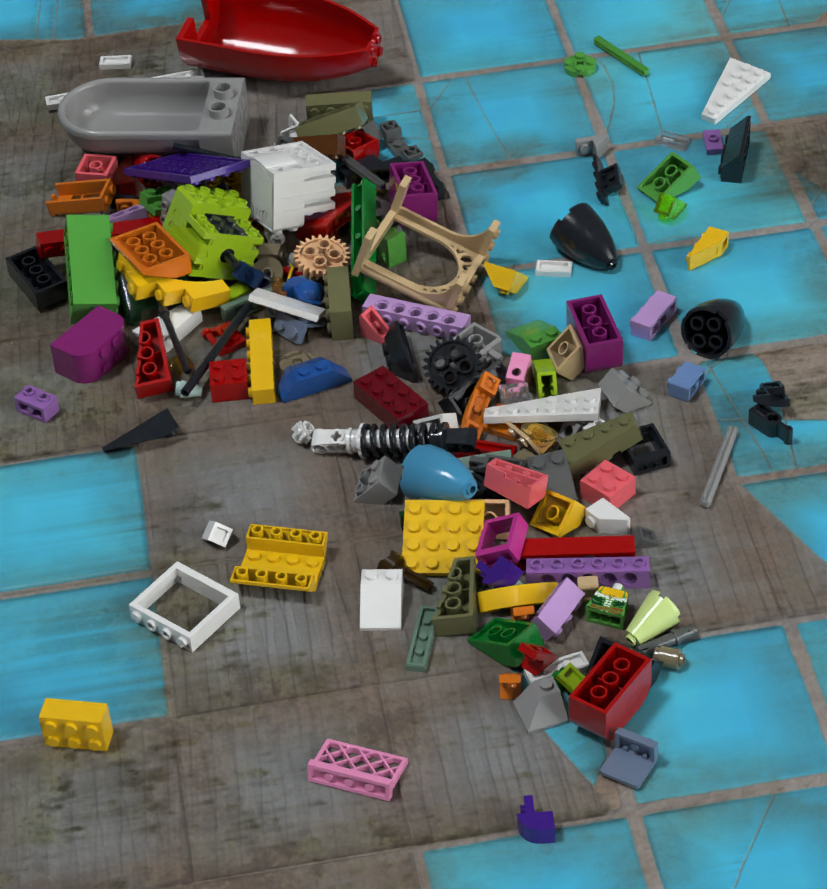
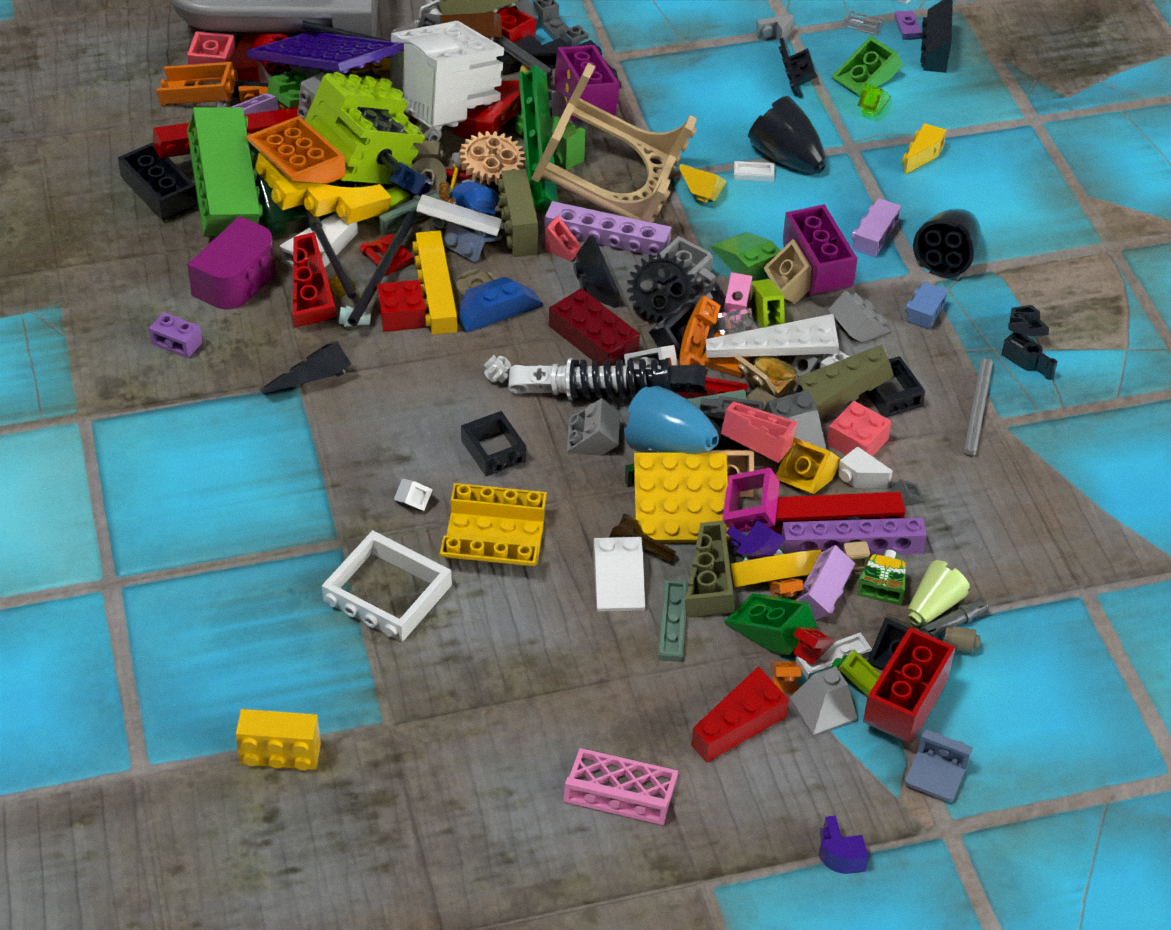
camera: 10 degrees left, 5 degrees up
none -> black window [461,411,526,477]
none -> red wedge [691,666,789,763]

